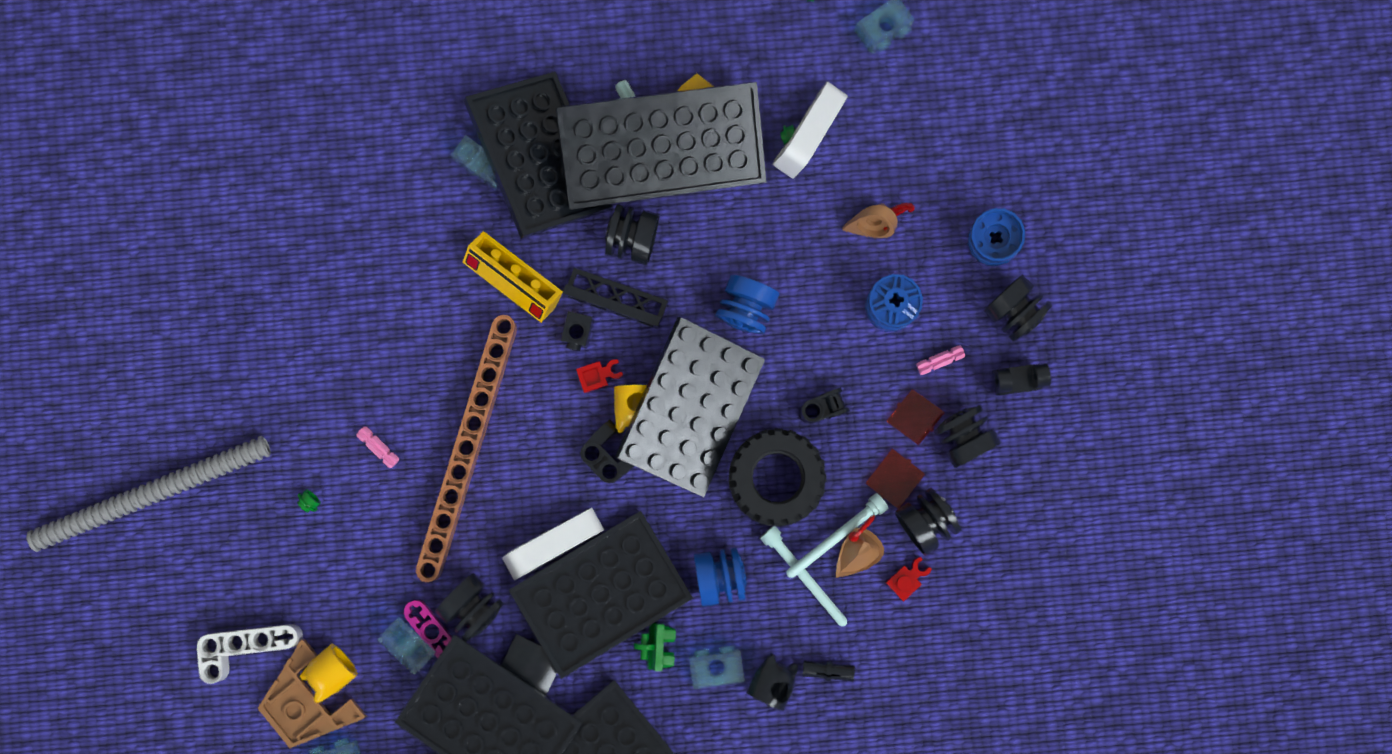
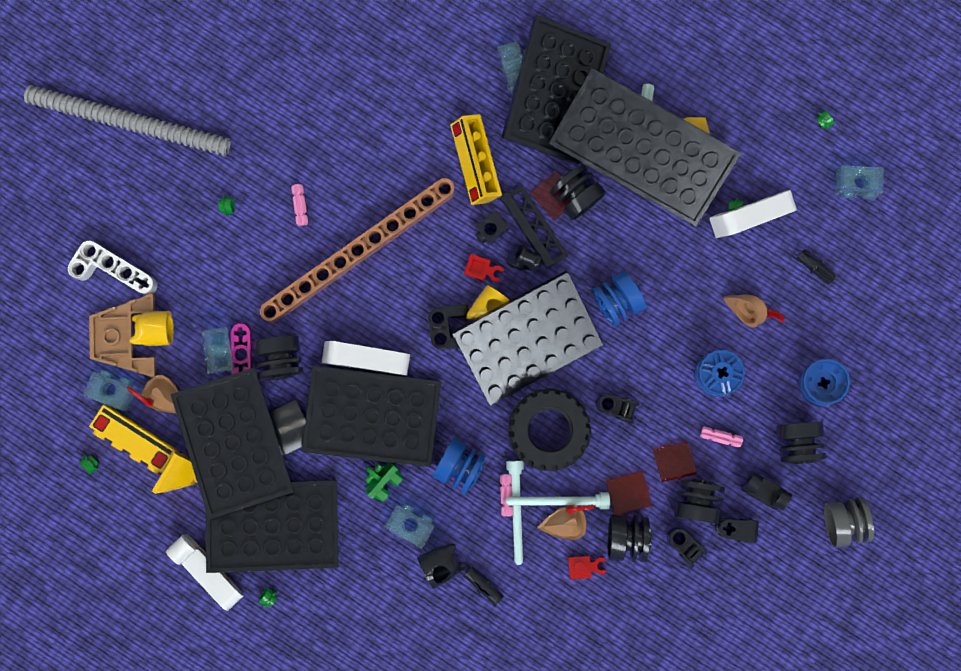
camera: 40 degrees right, 0 degrees up
none -> medium nougat piece [127,375,179,413]
none -> bright pink axle [500,474,513,516]
none -> black piece [506,244,541,271]
none -> clear red piece [530,171,569,221]
none -> black piece [667,527,708,568]
none -> black piece [715,518,759,543]
none -> black axle [796,249,836,284]
none -> dark grey wheel [823,497,874,548]

